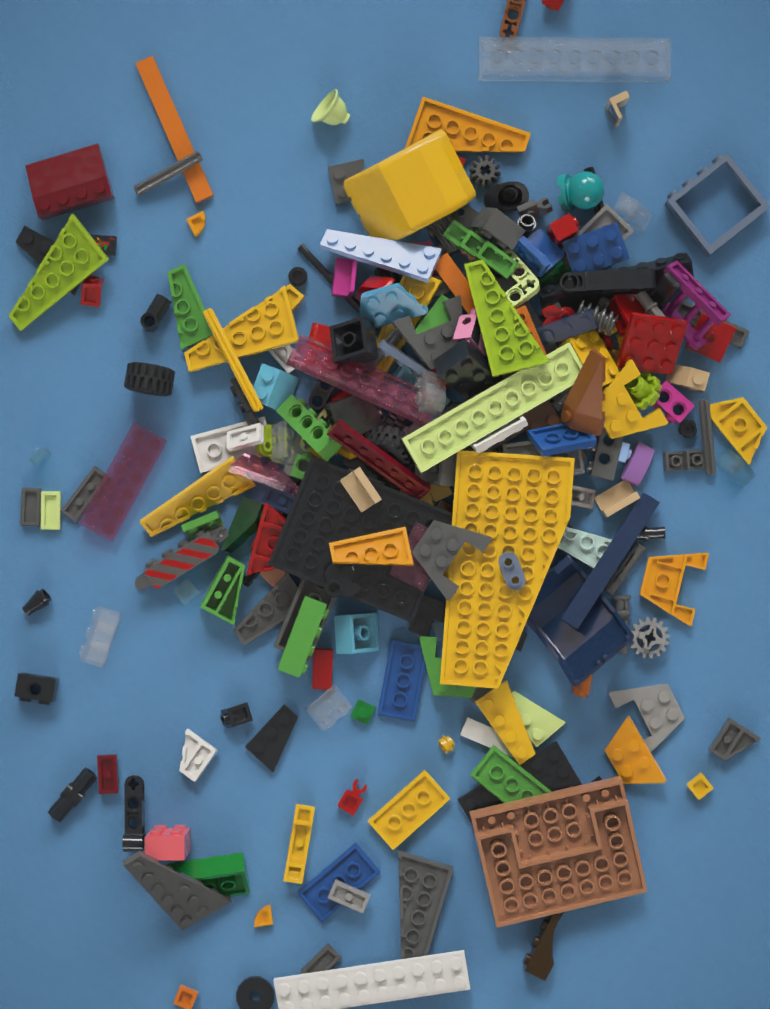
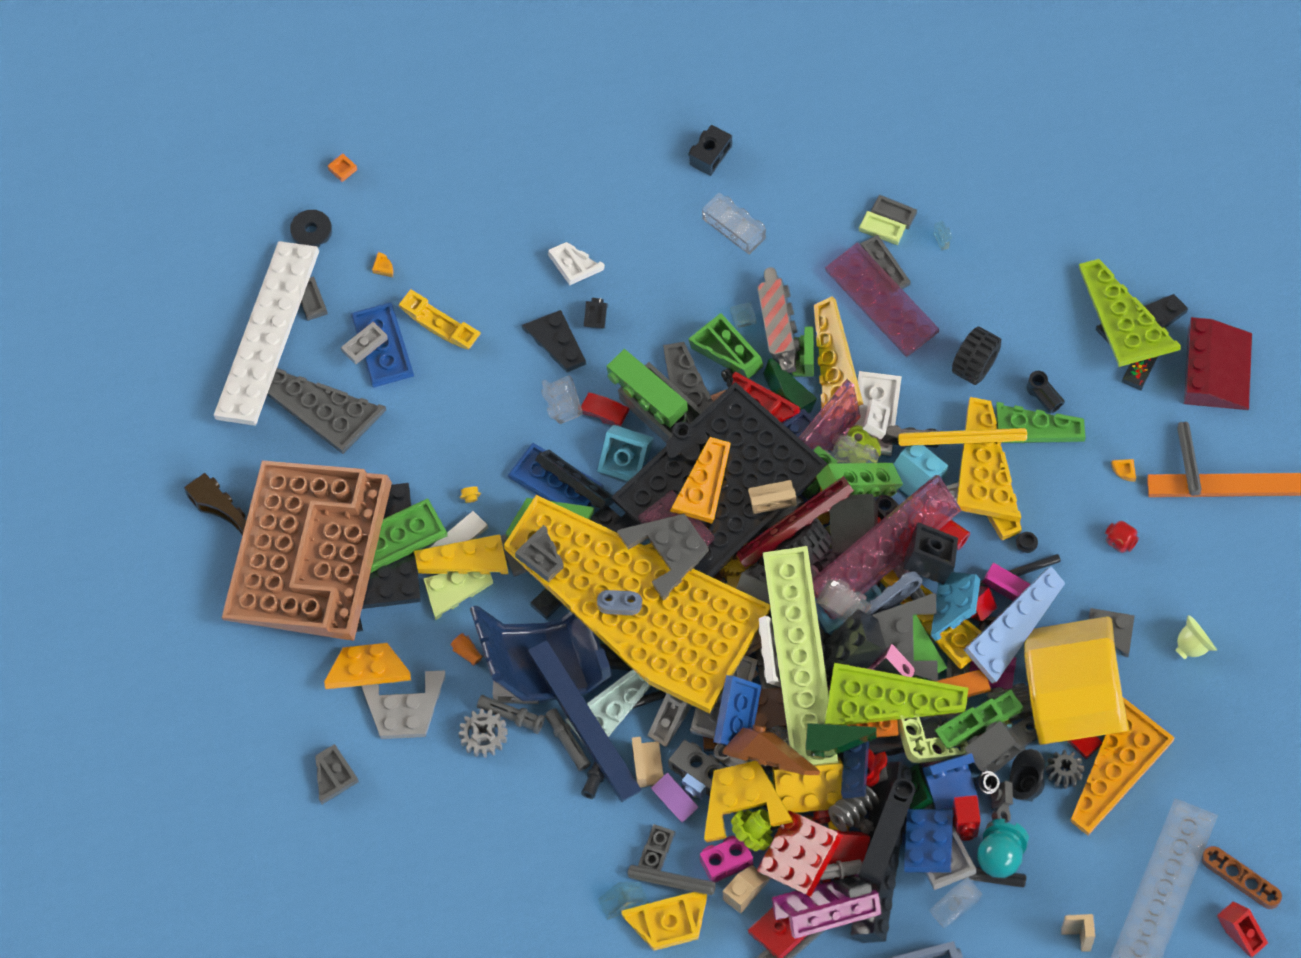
camera: 115 degrees right, 25 degrees down
black cone [22,589,52,616] -> none
black piece [48,767,98,822] -> none
red bracket [80,276,104,307] -> none
dark red plate [97,754,119,794] -> none
black piece [122,775,146,852] -> none
dark grey wing [122,851,232,930] -> none
coral brick [145,825,190,860] -> none
green slope [167,853,250,897] -> none
red plate [337,779,367,815] -> none
green plate [350,699,376,725] -> none
yellow plate [367,769,450,850] -> none
light orange wing [639,553,709,626] -> none
black plate [678,420,697,438] -> none
yellow plate [686,772,714,800] -> none
none -> dark grey wing [515,525,563,582]
none -> black plate [535,449,614,509]
none -> dark green slope [805,723,877,760]
none -> red head [1105,520,1139,553]

